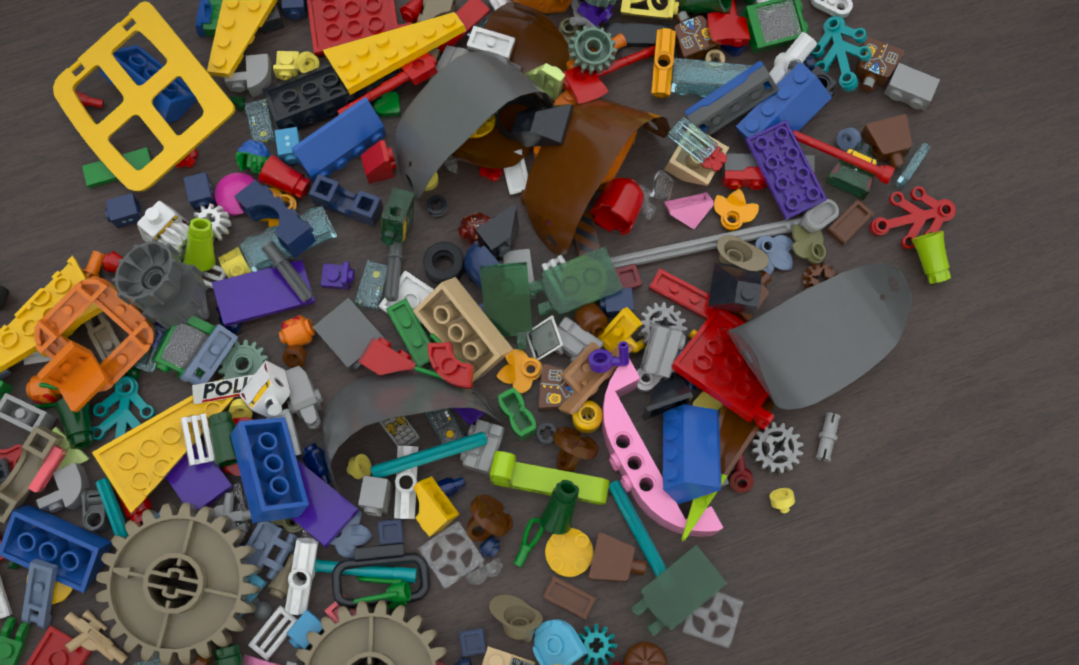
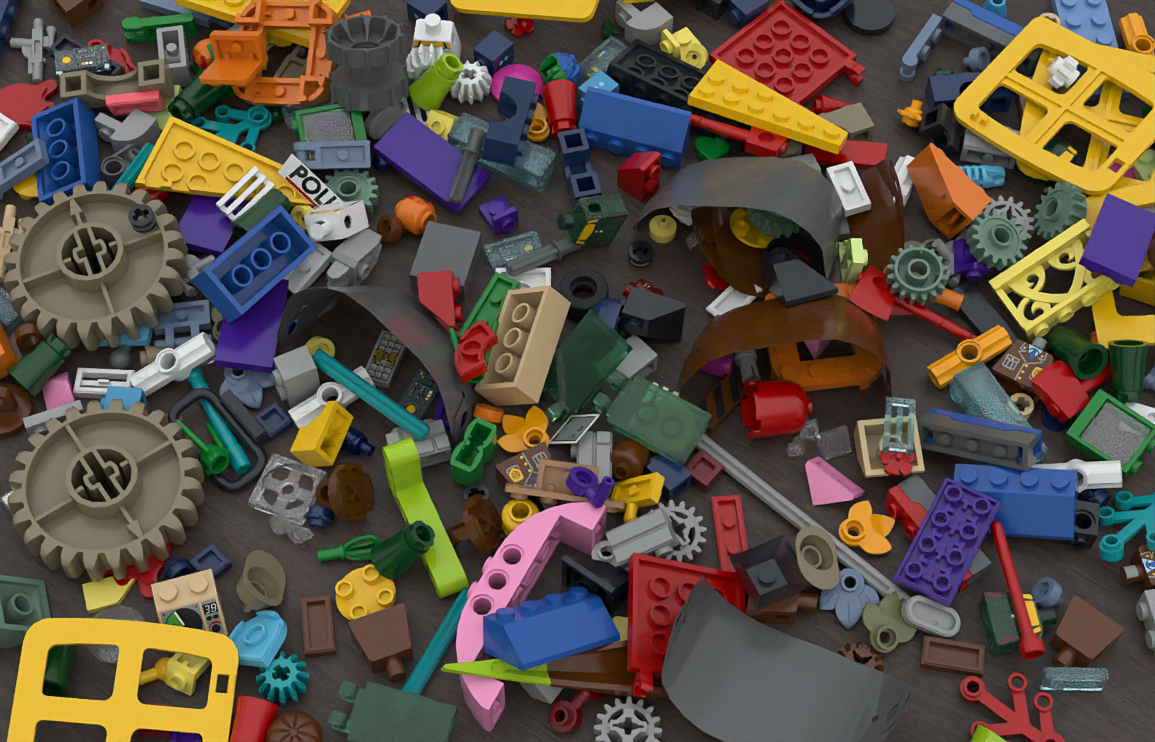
camera: 55 degrees right, 15 degrees down
none -> black bush [128,204,156,233]
none -> orange tile [473,403,504,423]

